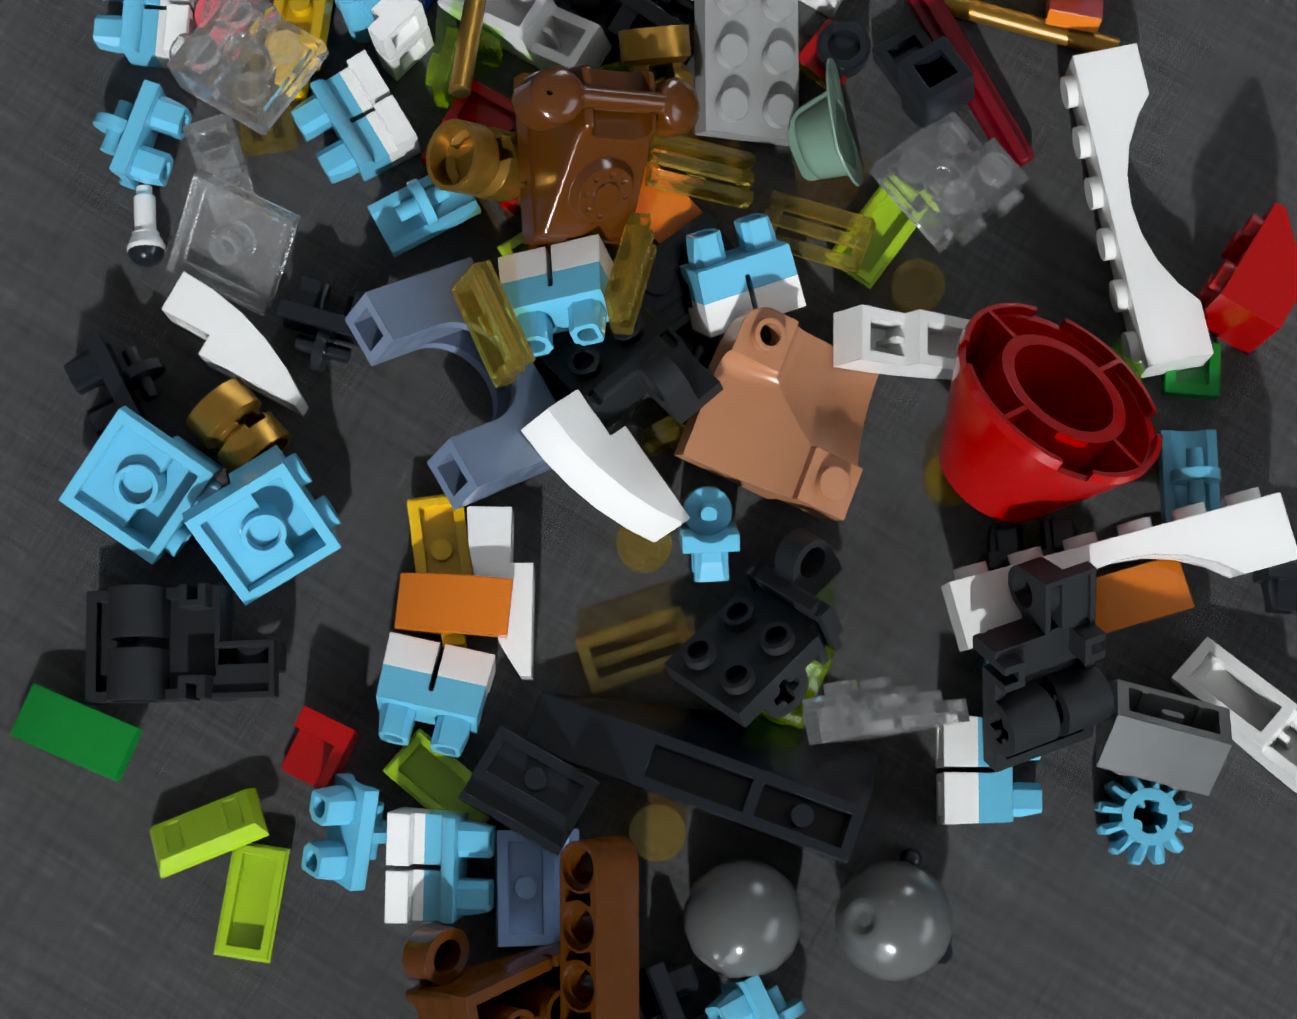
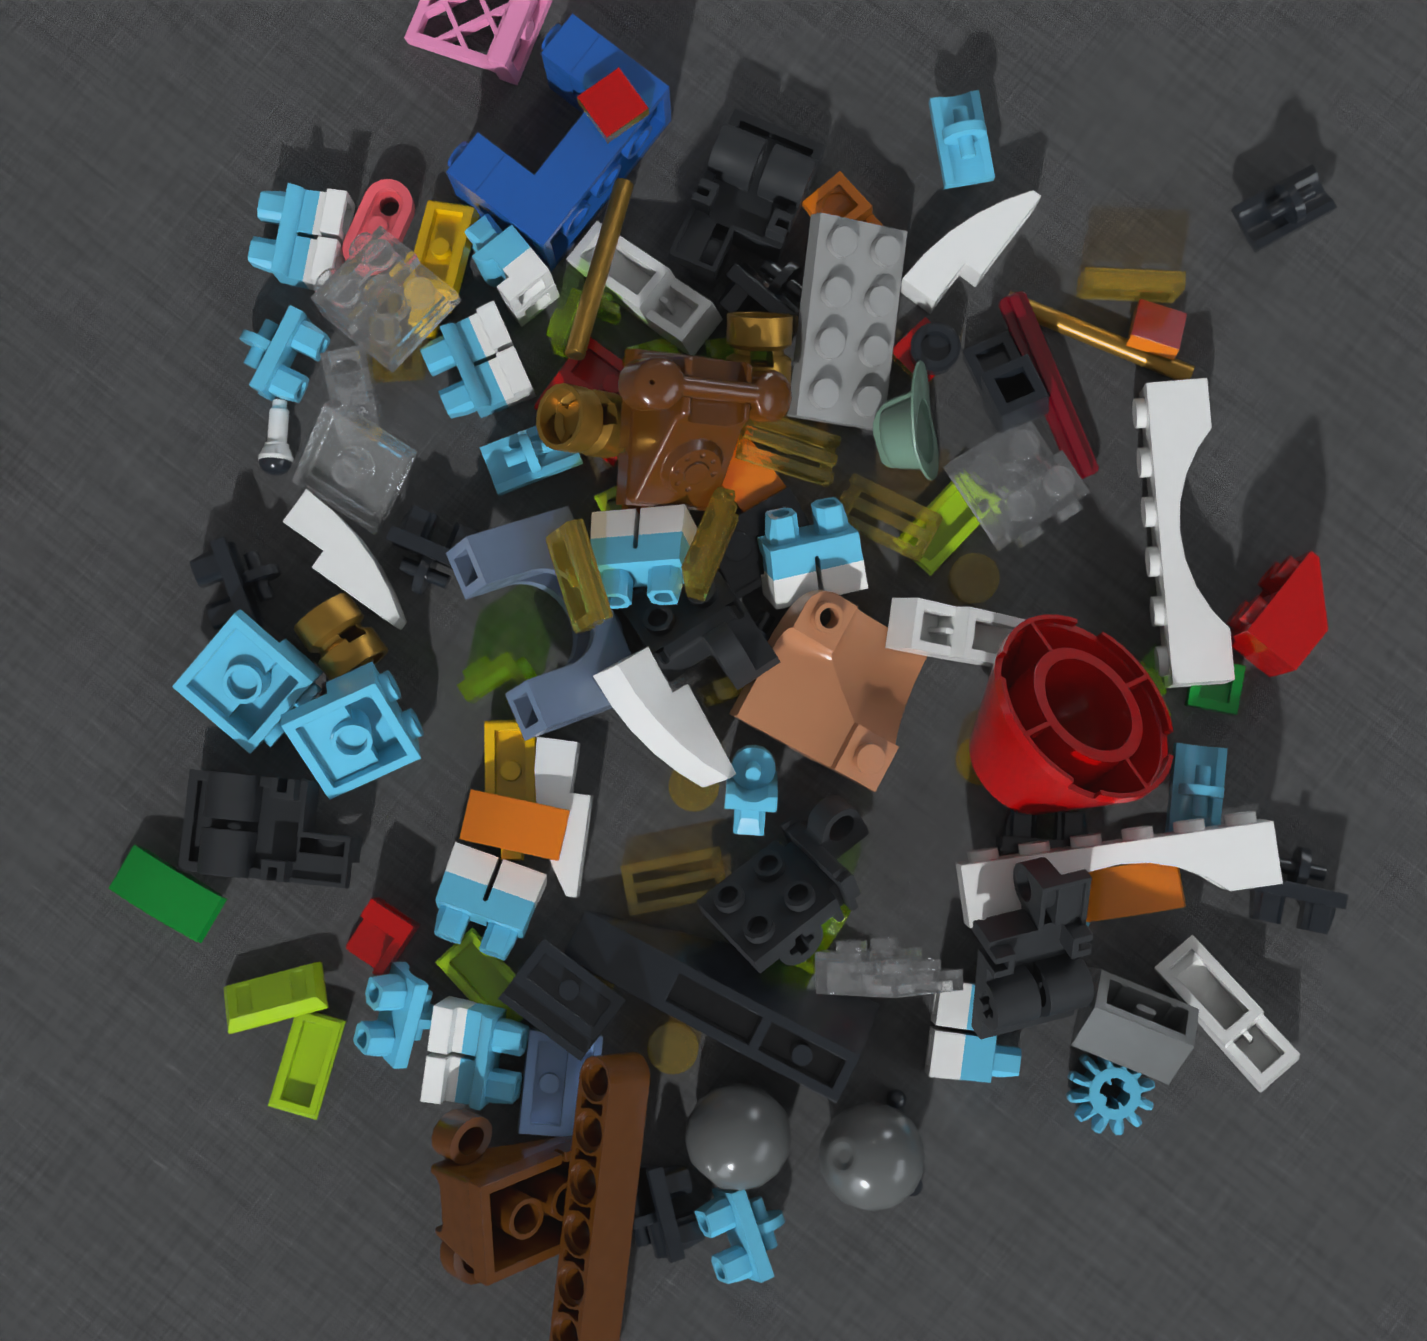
camera: 15 degrees right, 5 degrees up
none -> clear neon green bracket [456,651,537,704]

